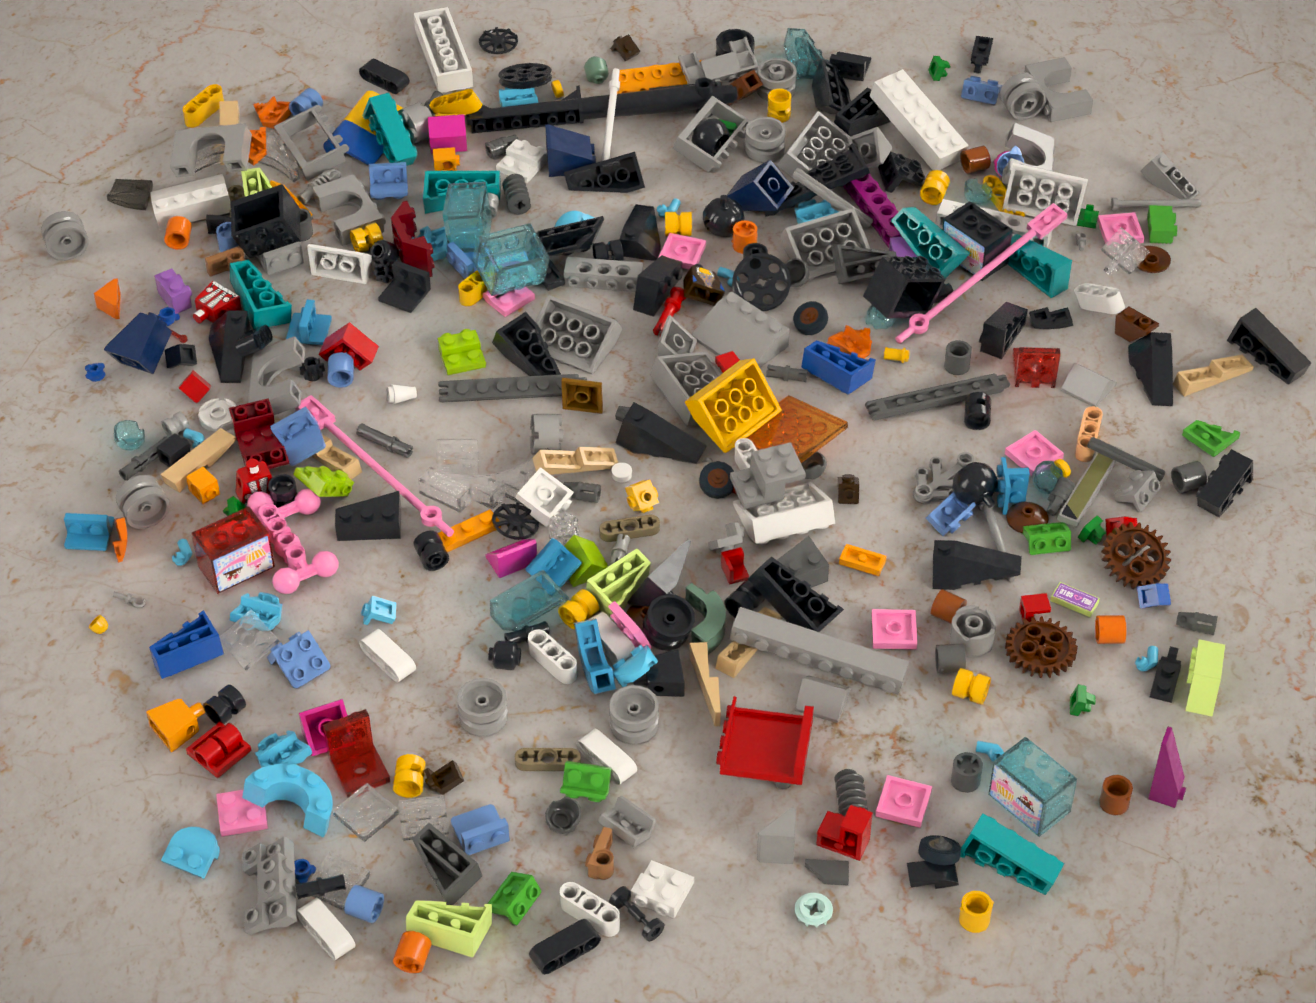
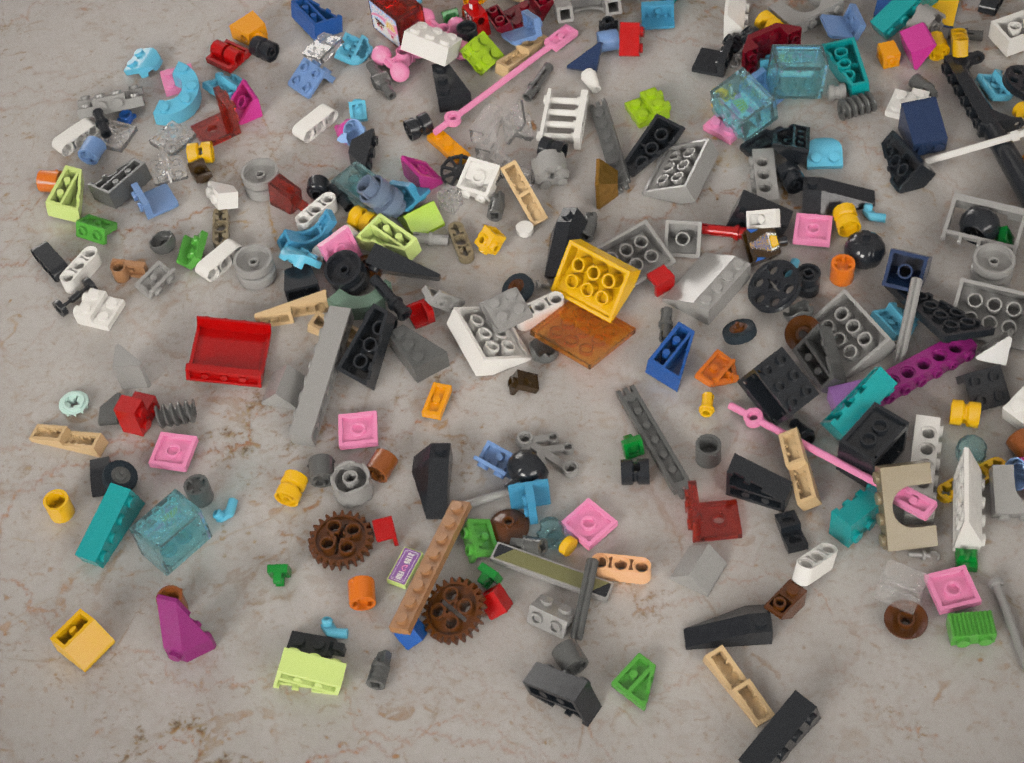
camera: 90 degrees right, 5 degrees up
none -> tan slope [29,424,109,458]
none -> yellow slope [50,608,115,672]
none -> white slope [206,181,238,210]
none -> clear red torso [268,173,308,215]
none -> light blue hat [334,119,367,146]
none -> black slope [348,129,378,176]
none -> sand blue piece [356,174,406,218]
none -> dark grey pin [366,61,396,100]
none -> black pin [369,274,412,321]
none -> medium nougat plate [389,500,472,635]
none -> white brick [401,22,462,67]
none -> white fence [536,88,589,150]
none -> black wheel [537,136,568,158]
none -> dark blue tile [567,42,603,73]
none -> green tile [621,434,645,459]
none -> white slope [746,209,781,229]
none -> tan slope [778,427,822,512]
none -> reddish brown dish [784,315,820,350]
none -> arch [872,460,938,552]

